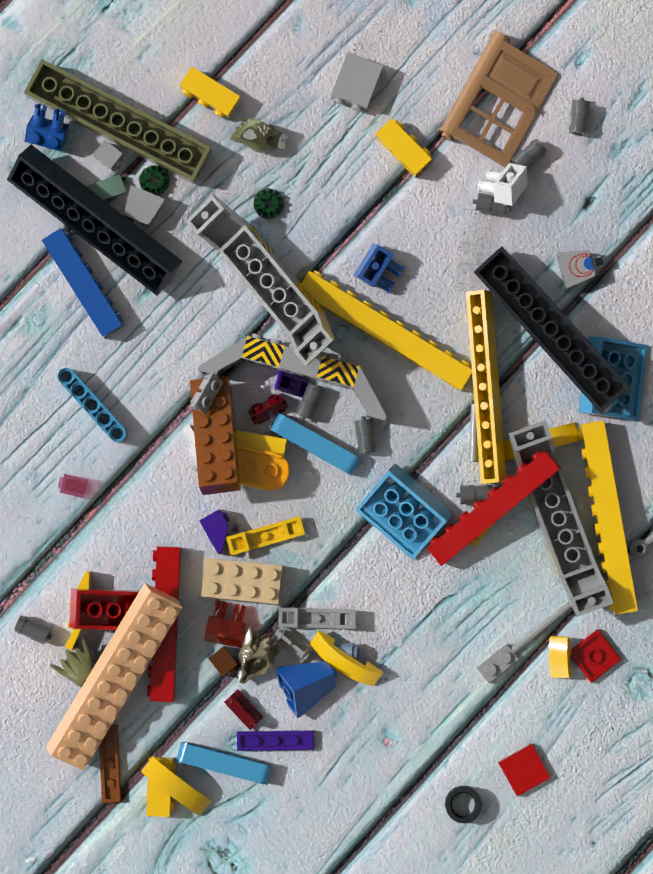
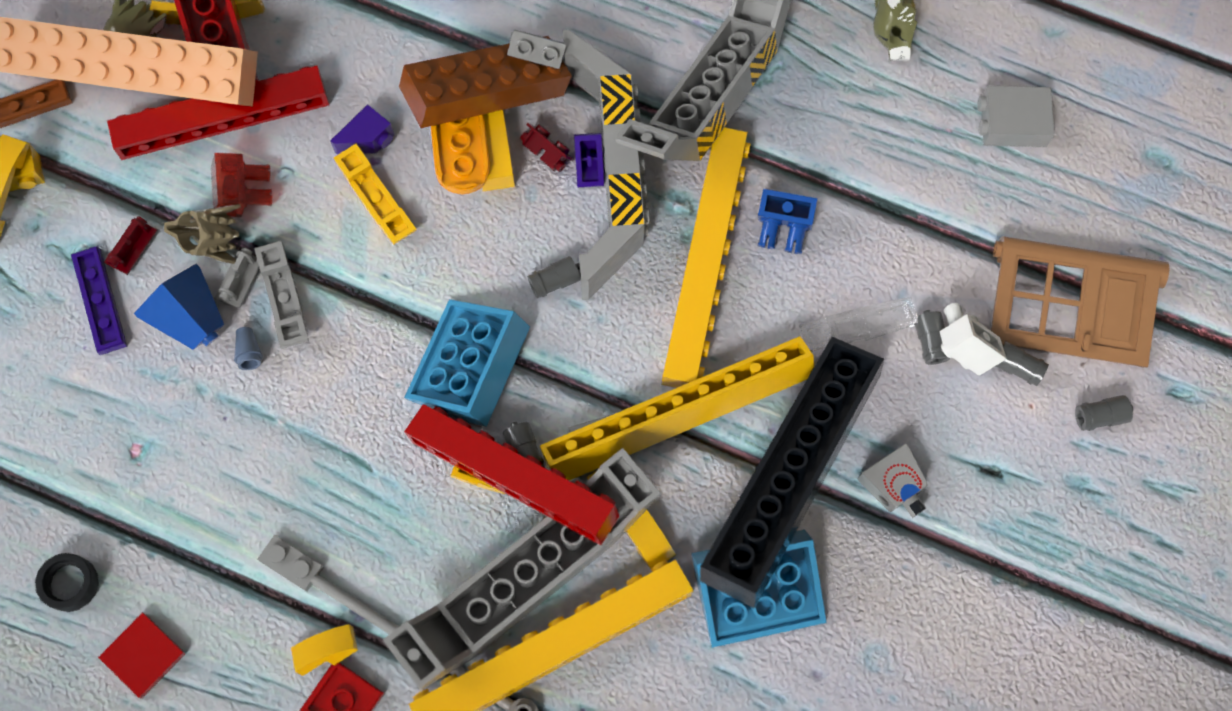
camera: 65 degrees right, 15 degrees down
dark azure beam [176,742,272,785] -> none
tan brick [201,558,282,604] -> none
reddish brown brick [208,646,238,677] -> none
dark green gear [253,188,284,219] -> none
dark azure beam [270,413,361,476] -> none
dark grey piece [295,384,324,421] -> none
yellow slope [310,629,383,686] -> none
yellow brick [375,118,432,178] -> none

